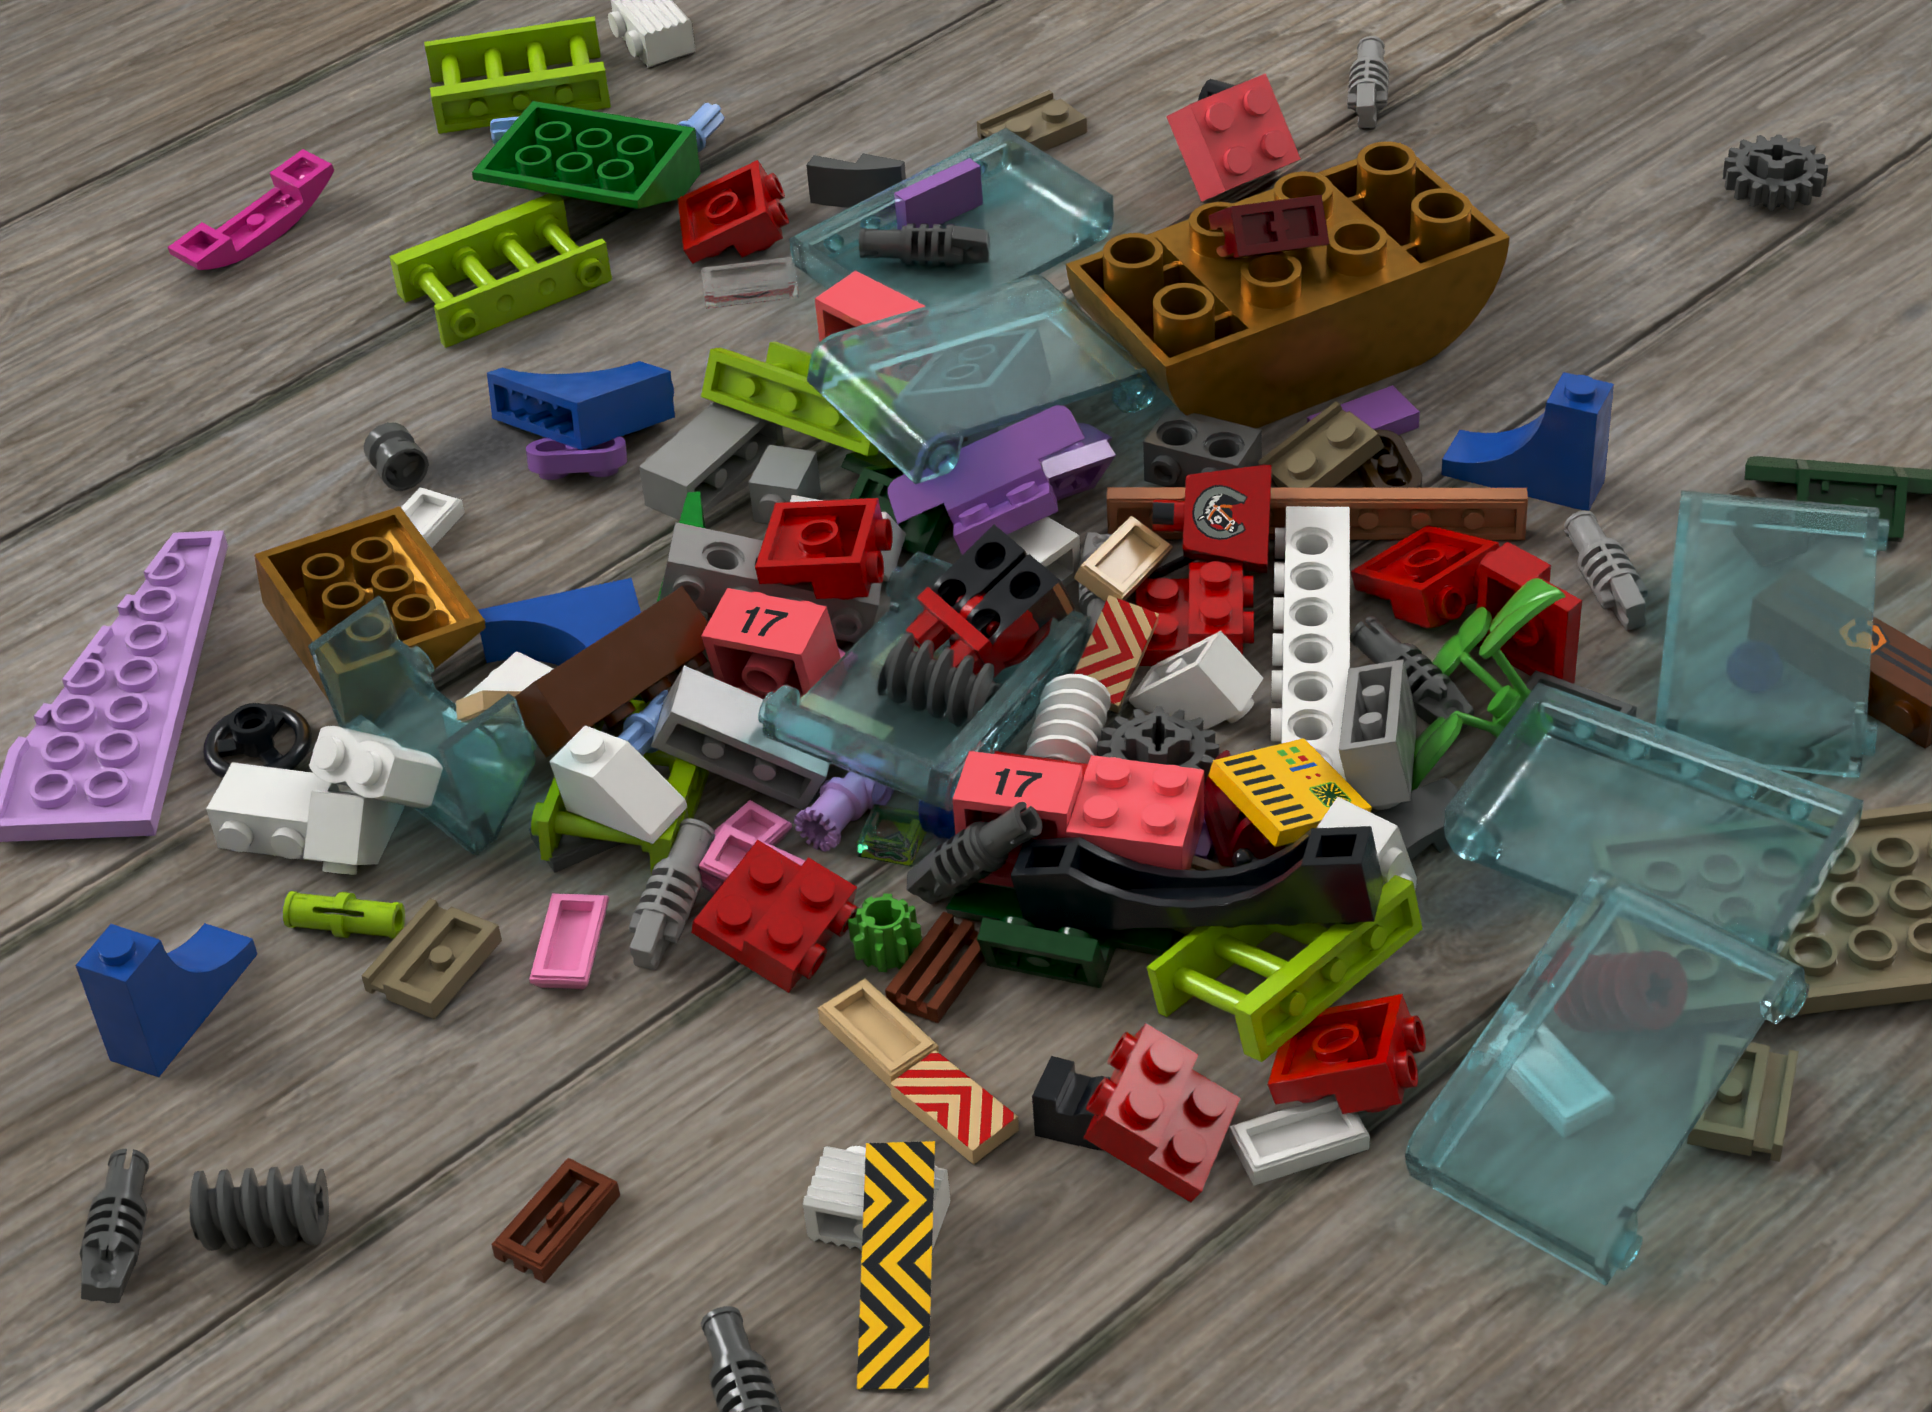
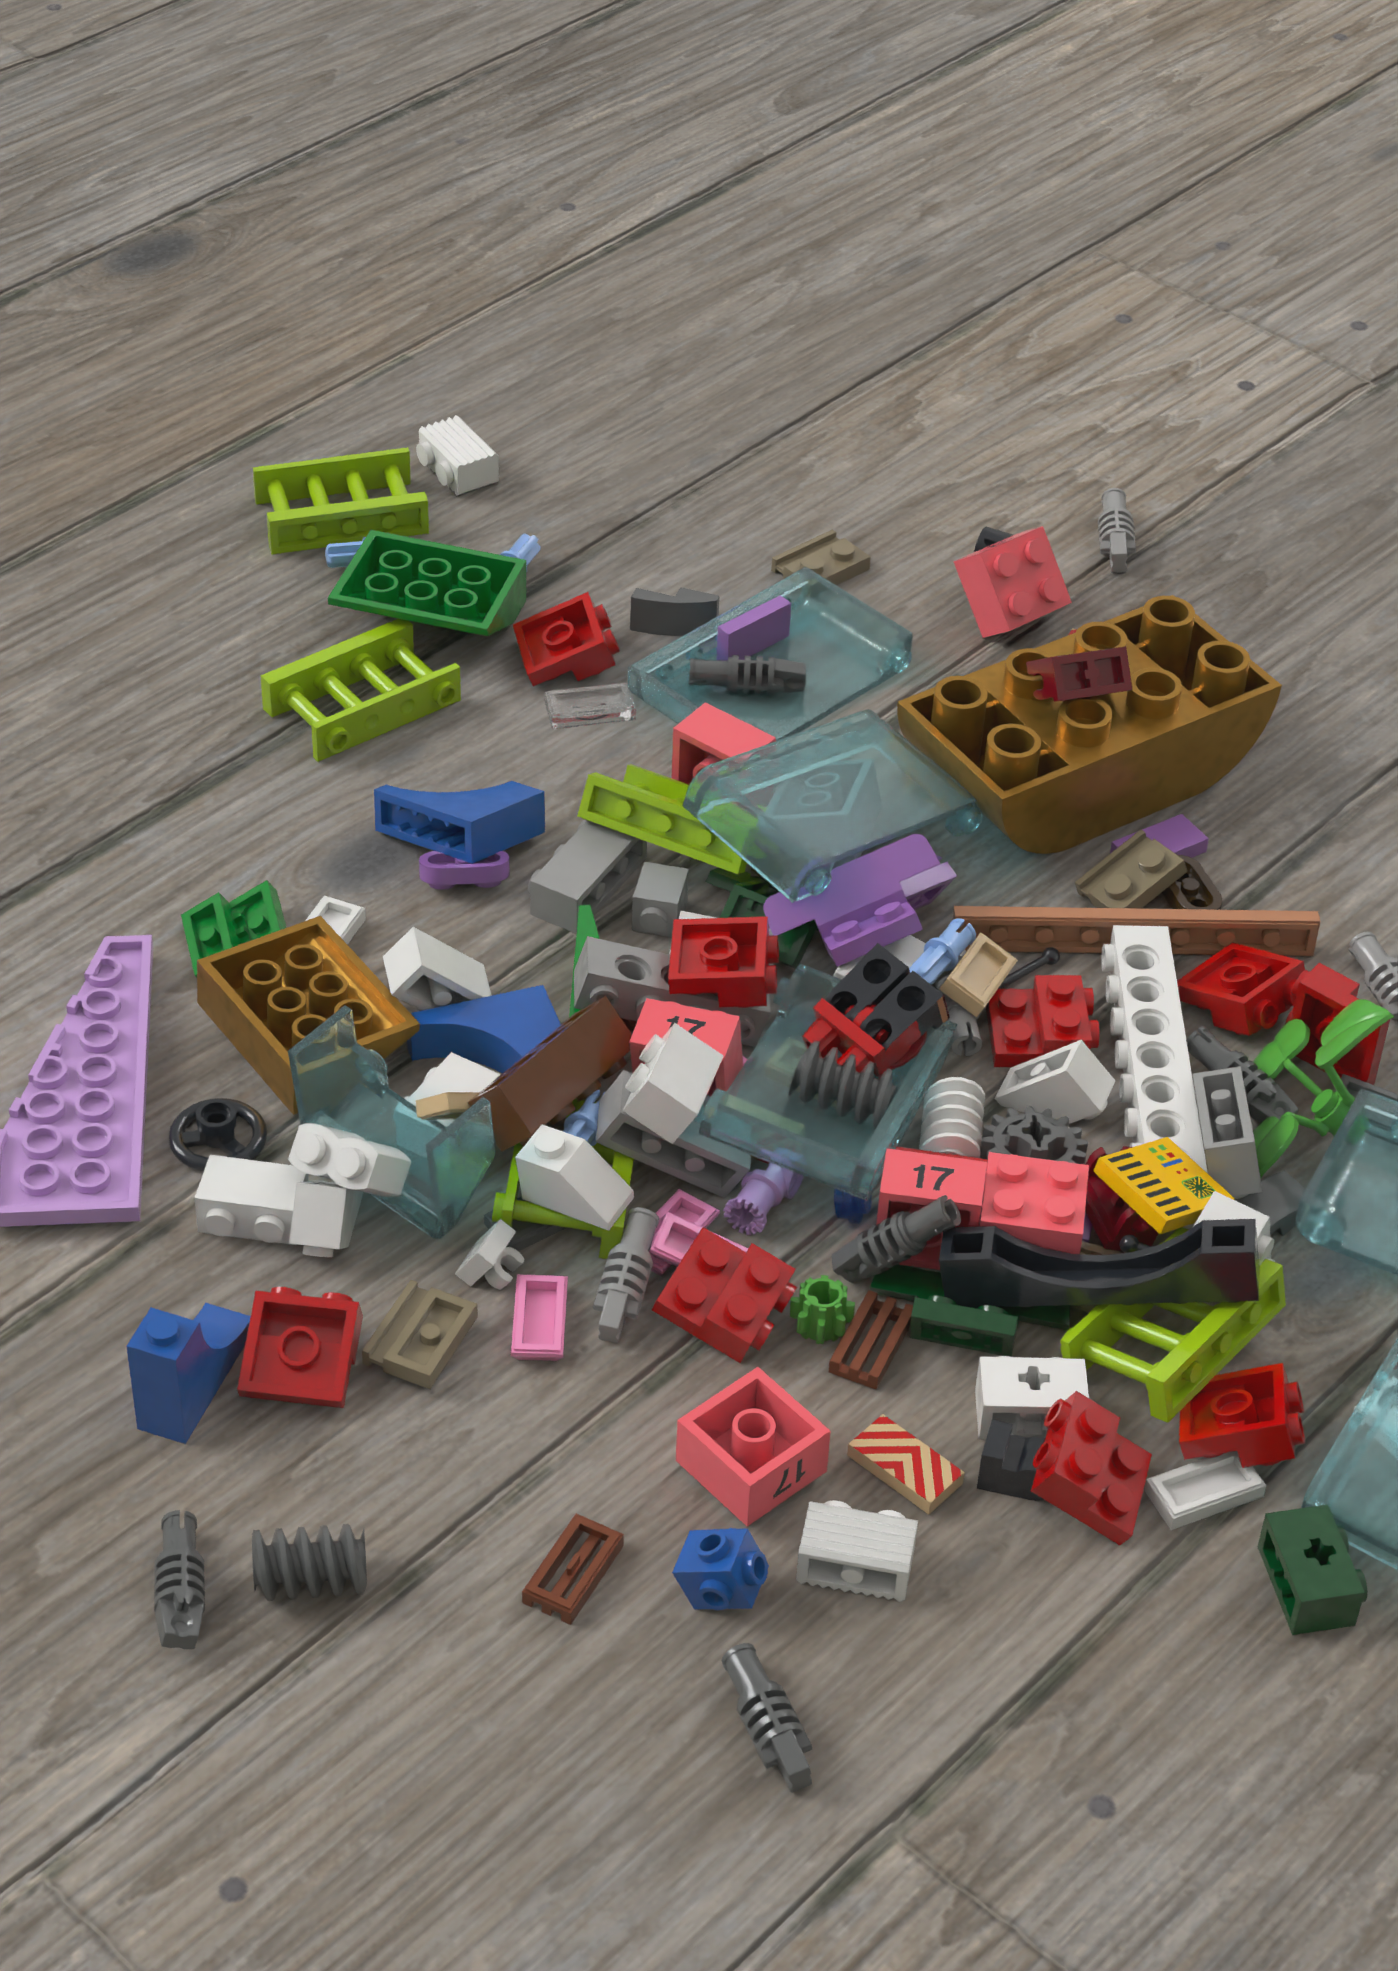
camera: 10 degrees left, 0 degrees up
dark pink slope [168,149,334,270] -> none
lime pin [283,891,405,939] -> none
dark grey wheel [364,423,429,491] -> none
tan tile [818,978,939,1089] -> none
clear green tile [856,804,929,867] -> none
sticker [857,1141,935,1390] -> none
tile [1074,595,1159,713] -> none
dark grey brick [1143,406,1262,487] -> none
red torso [1152,465,1272,573] -> none
blue arch [1441,372,1614,511] -> none
none -> green slope [181,880,287,978]
none -> red plate [237,1287,363,1408]
none -> white brick [383,927,492,1010]
none -> white tile [455,1219,525,1290]
none -> white brick [623,1023,724,1144]
none -> blue brick [672,1528,769,1610]
none -> coral brick [676,1367,831,1527]
none -> light blue axle [909,918,976,985]
none -> white brick [975,1356,1089,1440]
none -> dark green brick [1257,1504,1368,1635]

